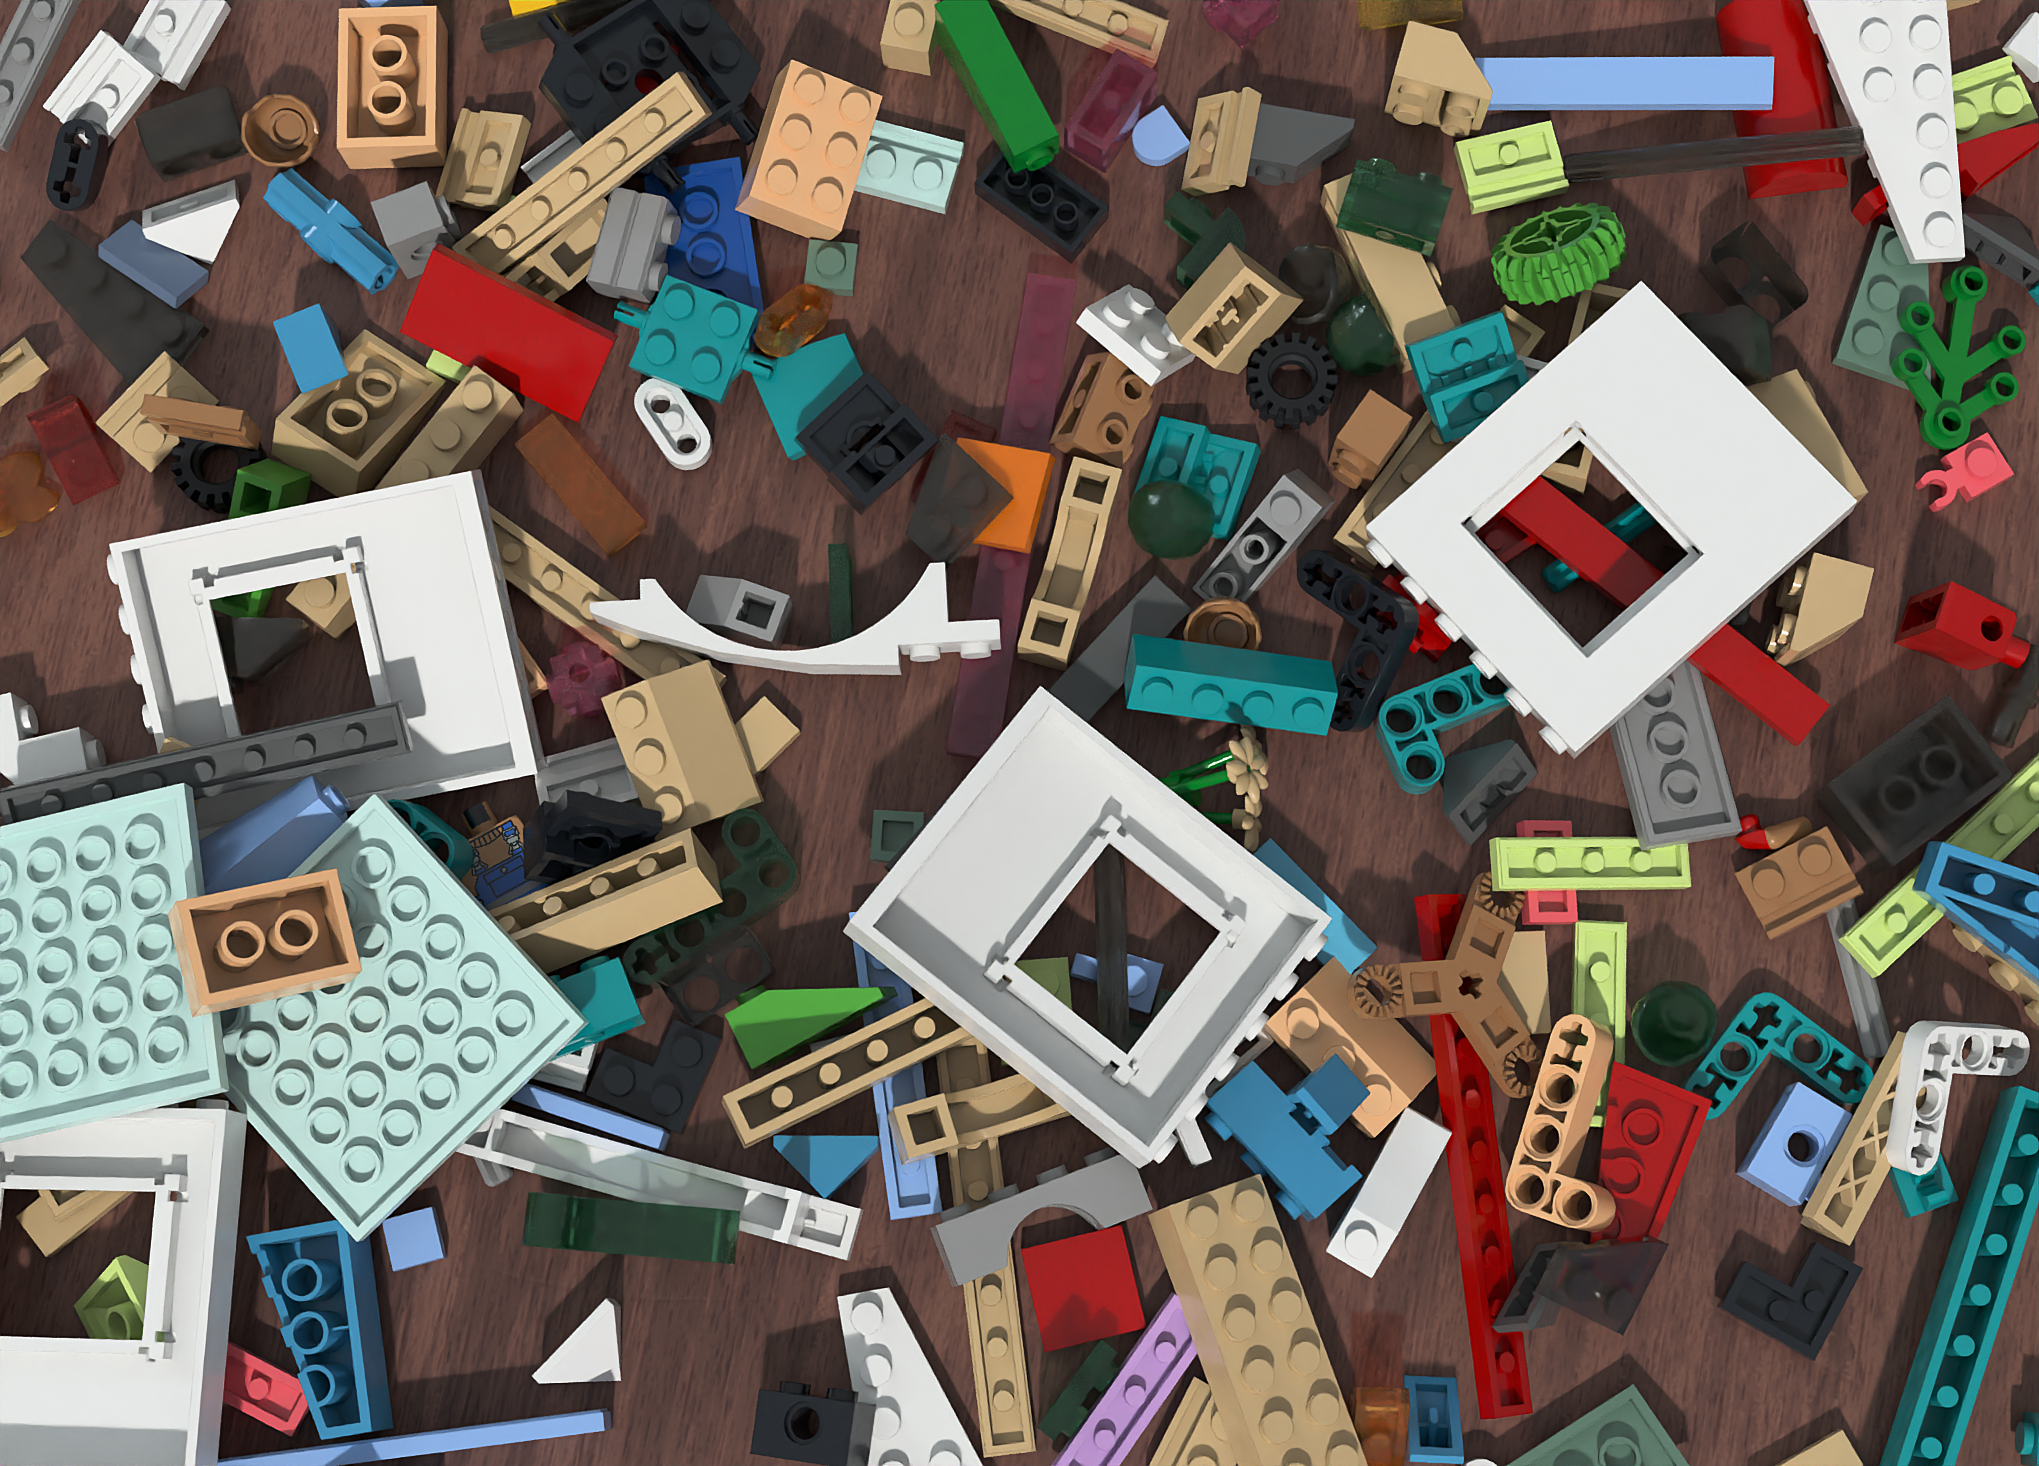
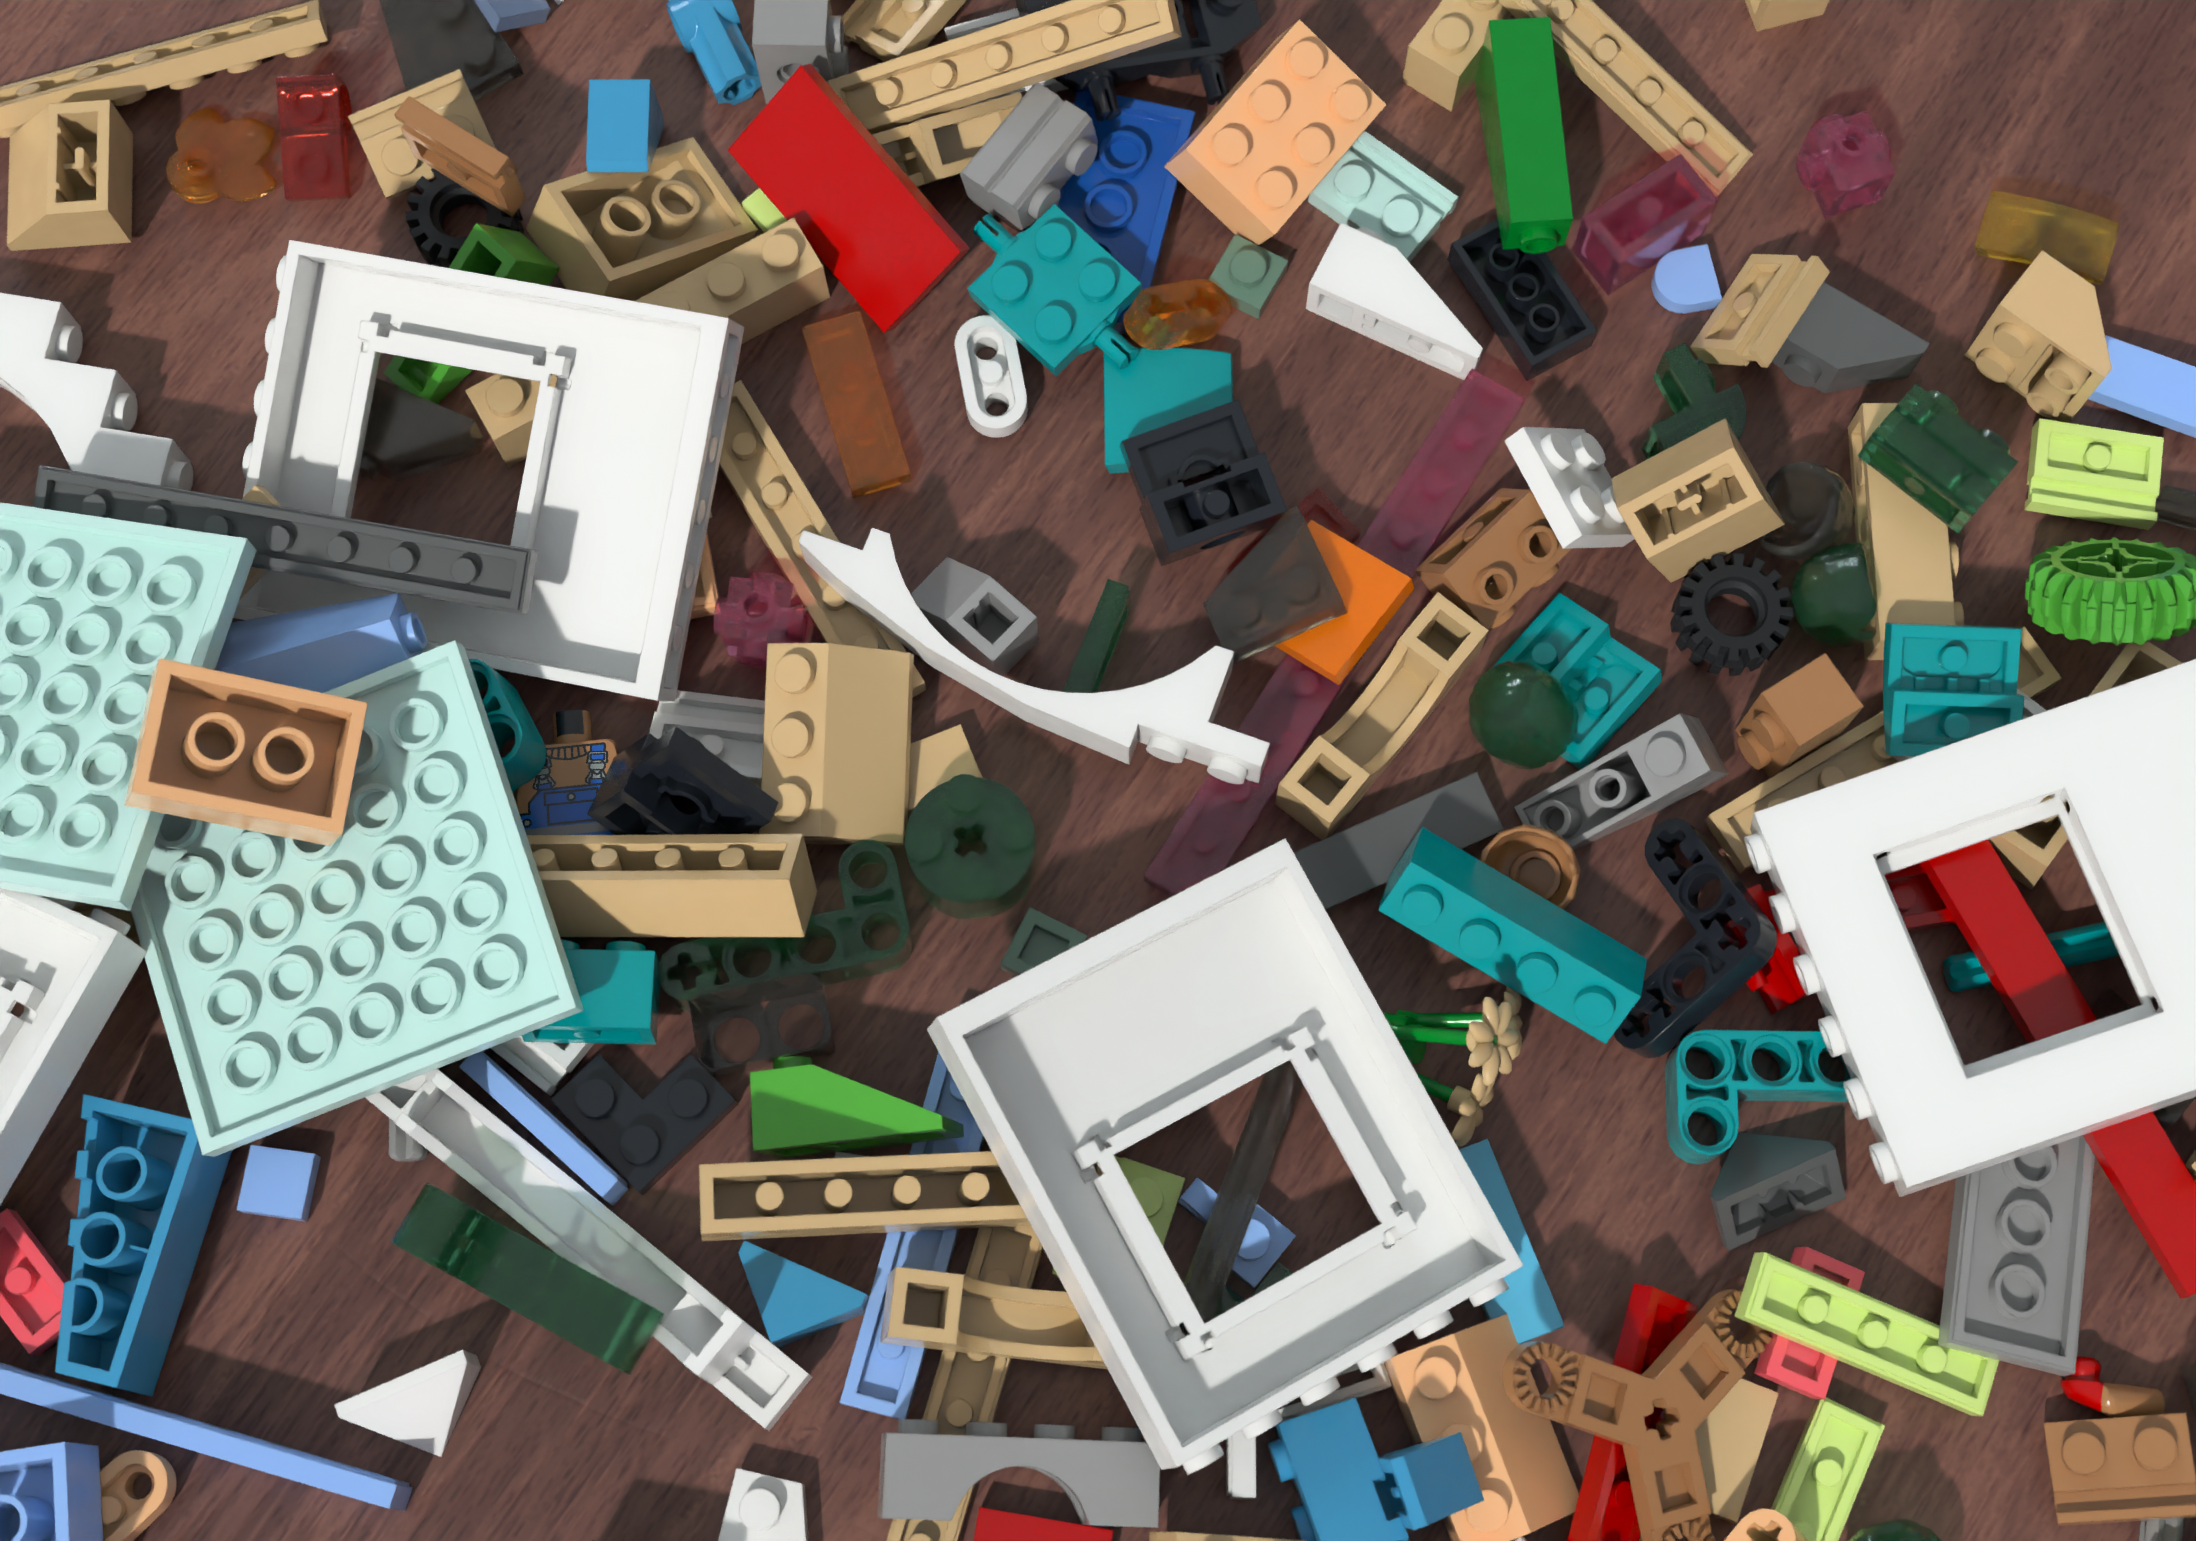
camera: 20 degrees right, 5 degrees down
none -> clear green brick [904,774,1037,920]
none -> white slope [1306,223,1483,383]

